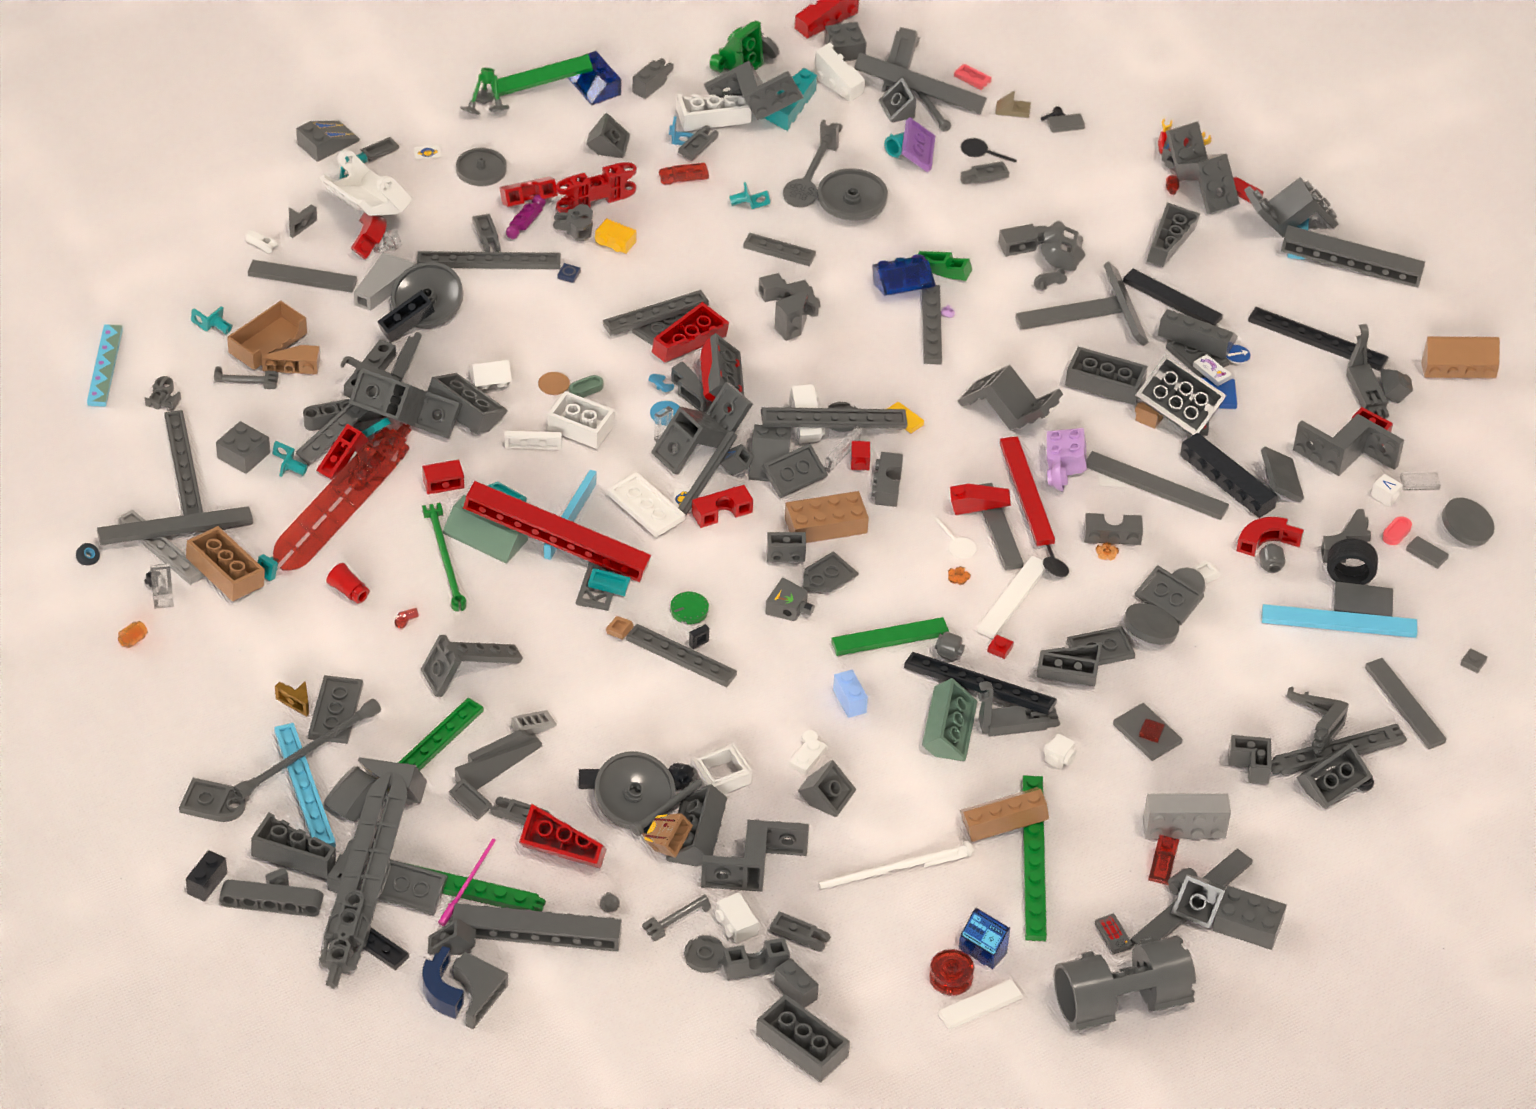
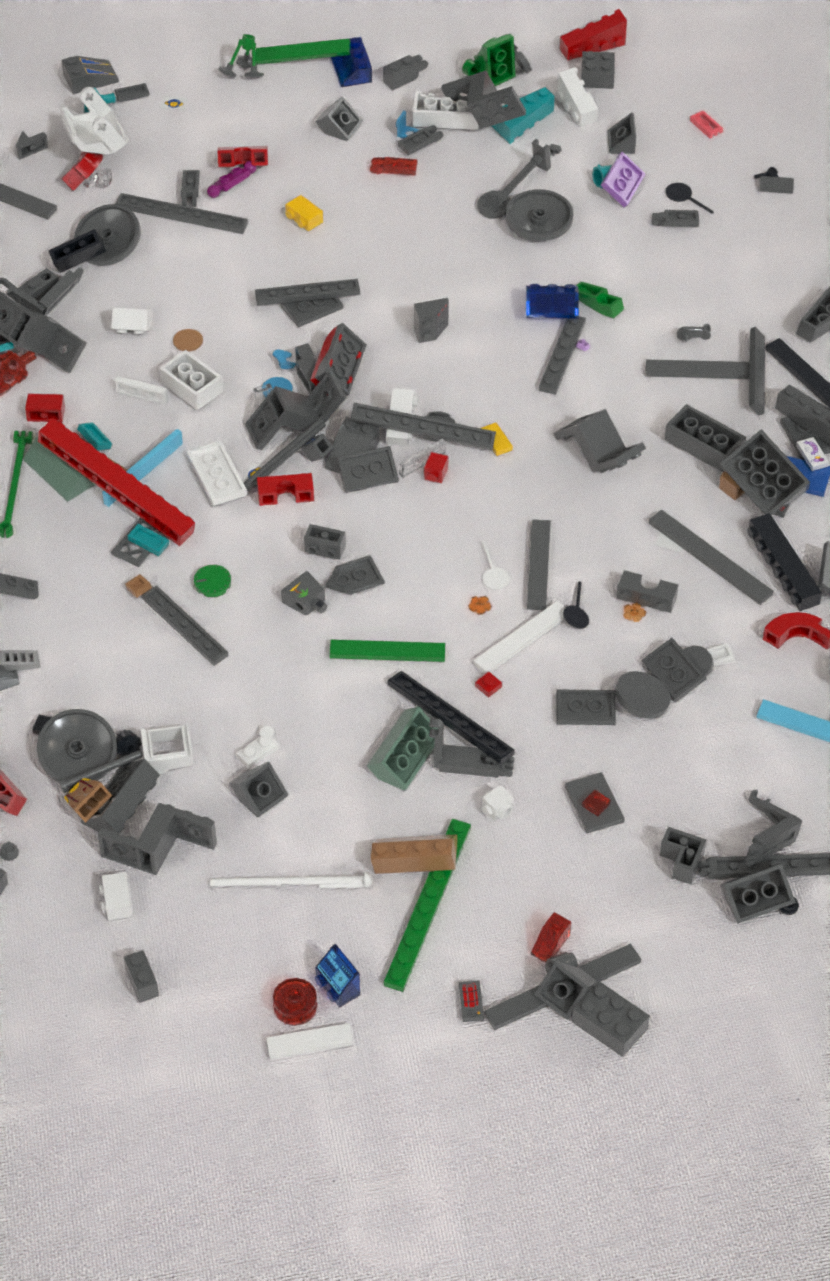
camera: 20 degrees right, 5 degrees up
light grey slope [354,252,415,311] -> none
dark grey slope [427,373,508,434] -> none
dark grey piece [456,148,507,186] -> none
dark grey hinge [553,204,593,241] -> none
red piece [556,162,637,213] -> none
dark blue tile [557,263,581,283] -> none
sand green tile [569,375,604,398] -> none
dark grey hinge [642,895,711,941] -> none
red wedge [651,302,729,363] -> none
dark grey tile [684,935,725,973] -> none
black tile [689,624,710,649] -> none
dark grey arch [723,937,790,980] -> none
teal bracket [729,181,771,209] -> none
dark grey tile [743,233,816,266] -> none
dark grey brick [756,994,850,1082] -> none
dark grey arch [758,273,821,317] -> none
dark grey hinge [770,911,831,952] -> none
medium nougat brick [785,491,869,543] -> none
light blue brick [833,669,868,718] -> none
dark grey tile [854,52,987,114] -> none
dark grey arch [872,452,903,507] -> none
dark grey hinge [882,27,920,92] -> none
dark grey bar [916,92,951,132] -> none
dark grey head [935,632,965,660] -> none
red slope [950,483,1011,515] -> none
dark tan slope [995,91,1031,118] -> none
dark grey hinge [998,224,1048,257] -> none
red tile [999,436,1055,546] -> none
dark grey wedge [1037,642,1102,687] -> none
dark grey piece [1041,221,1085,271] -> none
lavender brick [1047,428,1087,492] -> none
dark grey cylinder [1054,935,1196,1031] -> none
light grey piece [1143,794,1231,839] -> none
dark grey head [1259,543,1285,573] -> none

